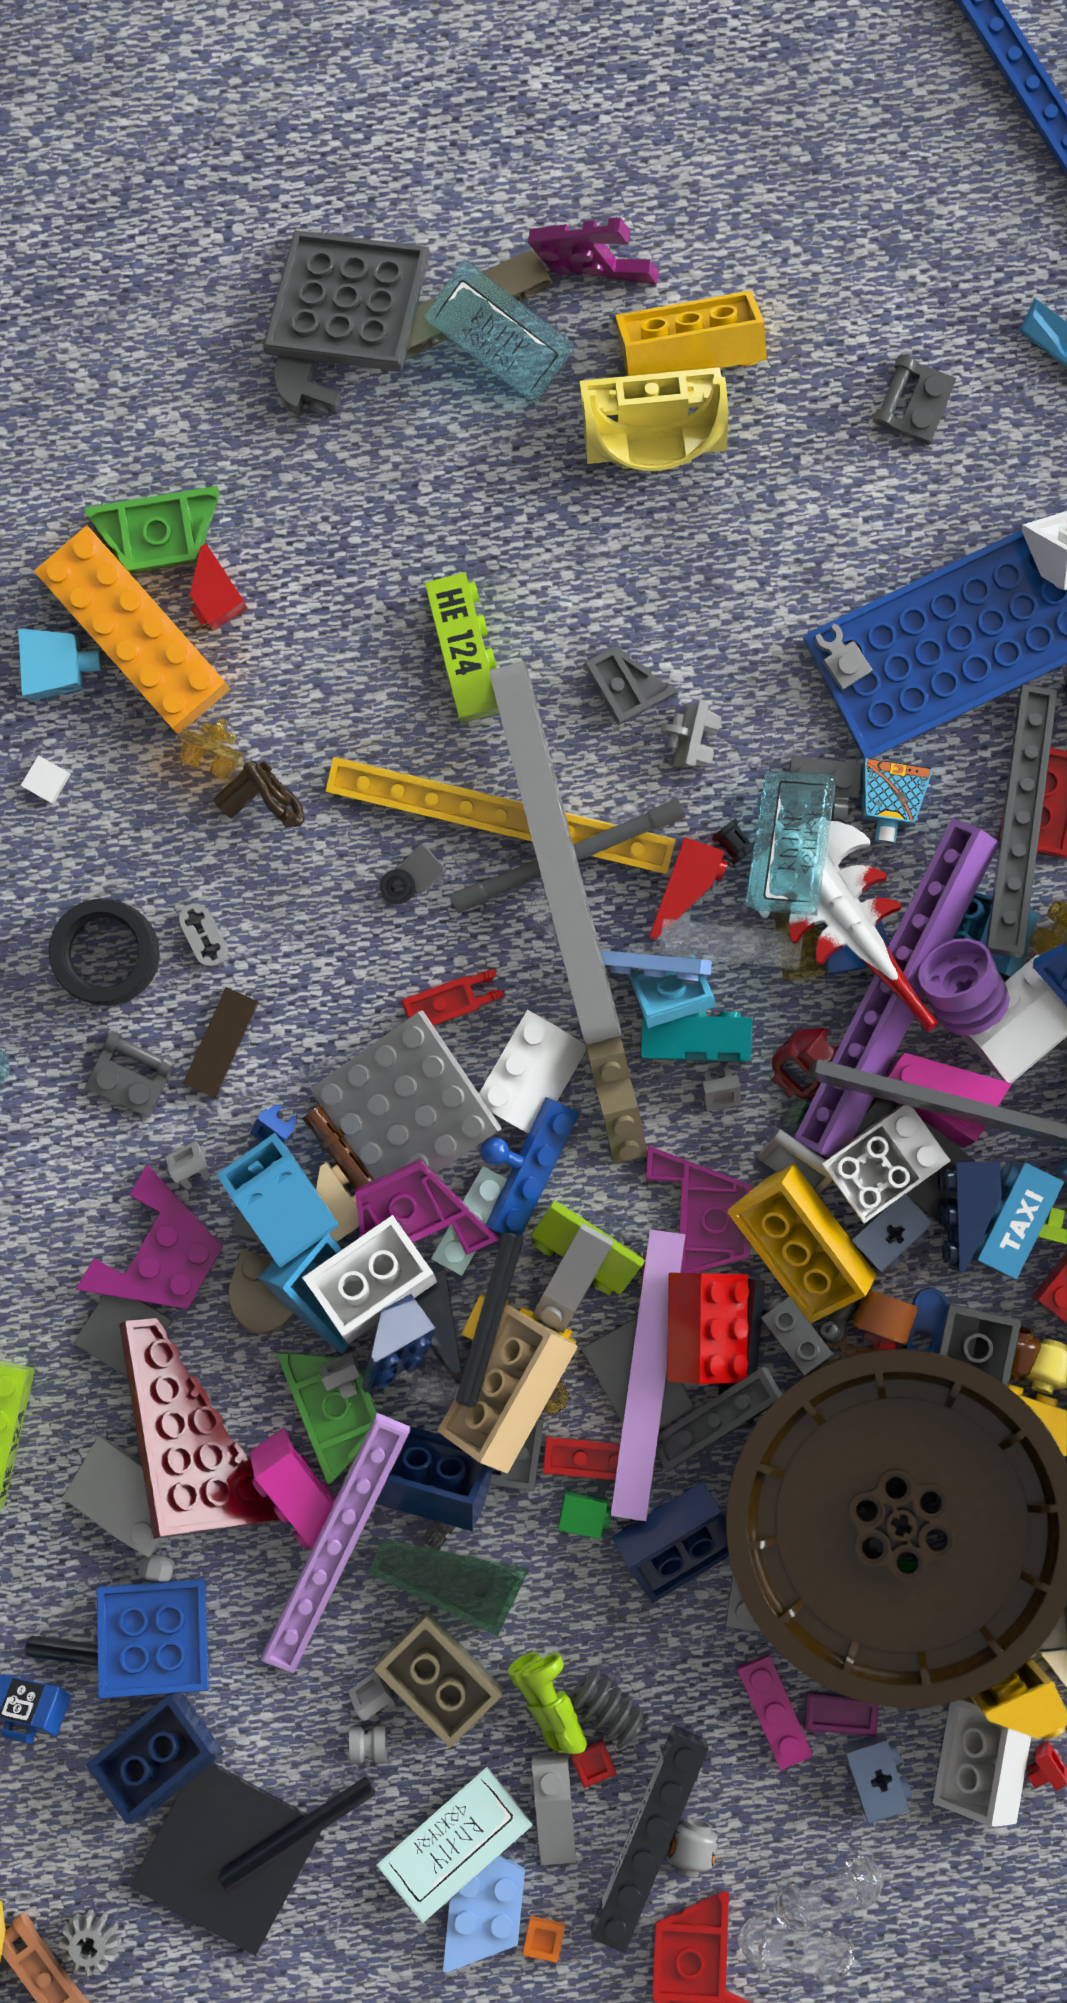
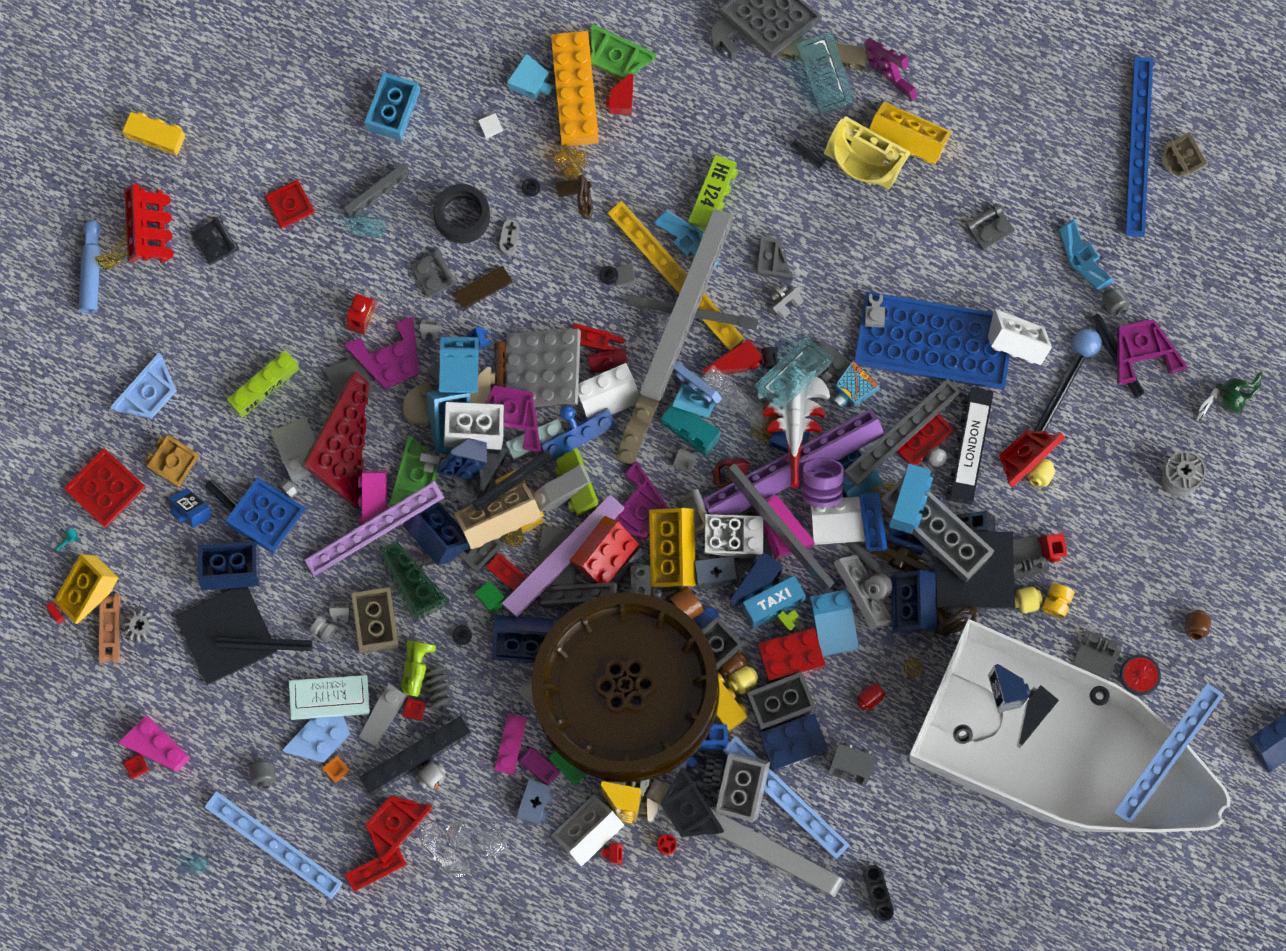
camera: 30 degrees right, 10 degrees down
none -> red torso [346,293,378,336]
none -> black plate [453,626,472,645]
none -> black plate [522,178,540,197]
none -> dark red plate [588,348,628,374]
none -> dark azure plate [653,209,719,268]
none -> black pin [790,137,826,169]

